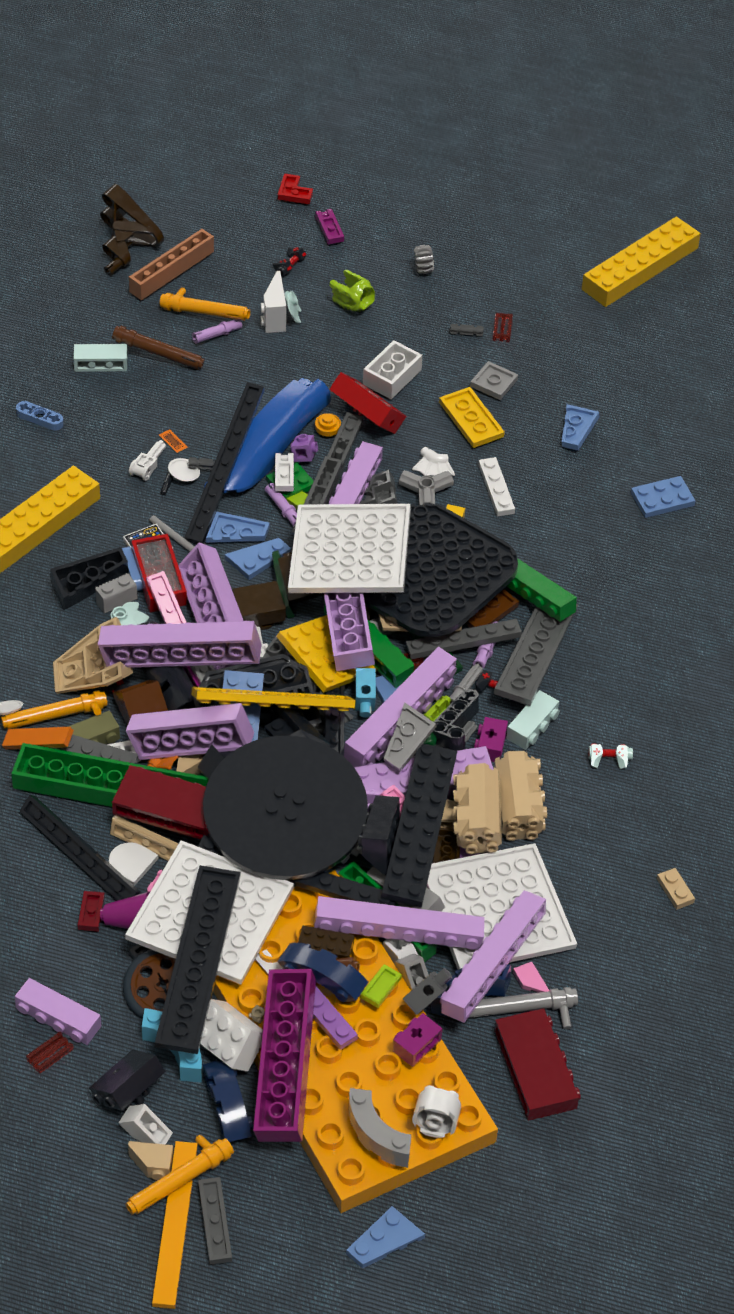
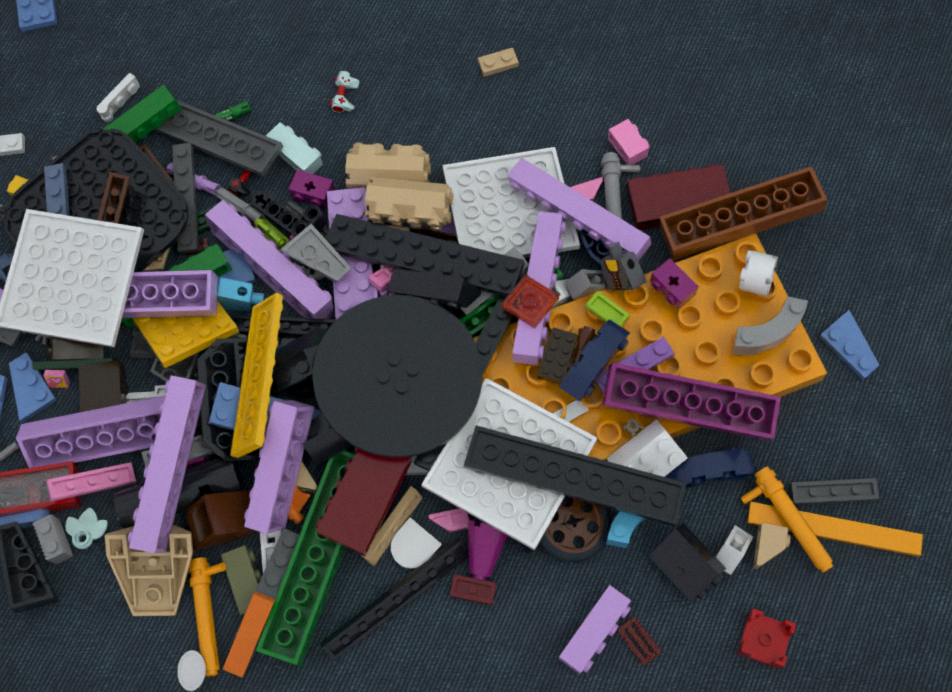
camera: 75 degrees left, 20 degrees up
none -> bright pink tile [43,370,70,388]
none -> sand blue plate [44,163,70,216]
none -> white plate [97,73,140,122]
none -> reddish brown brick [97,172,130,224]
none -> green axle [214,101,251,121]
none -> clear red tile [501,275,559,329]
none -> bright pink brick [608,119,649,165]
none -> dark orange brick [659,166,827,261]
none -> red panel [737,609,796,669]

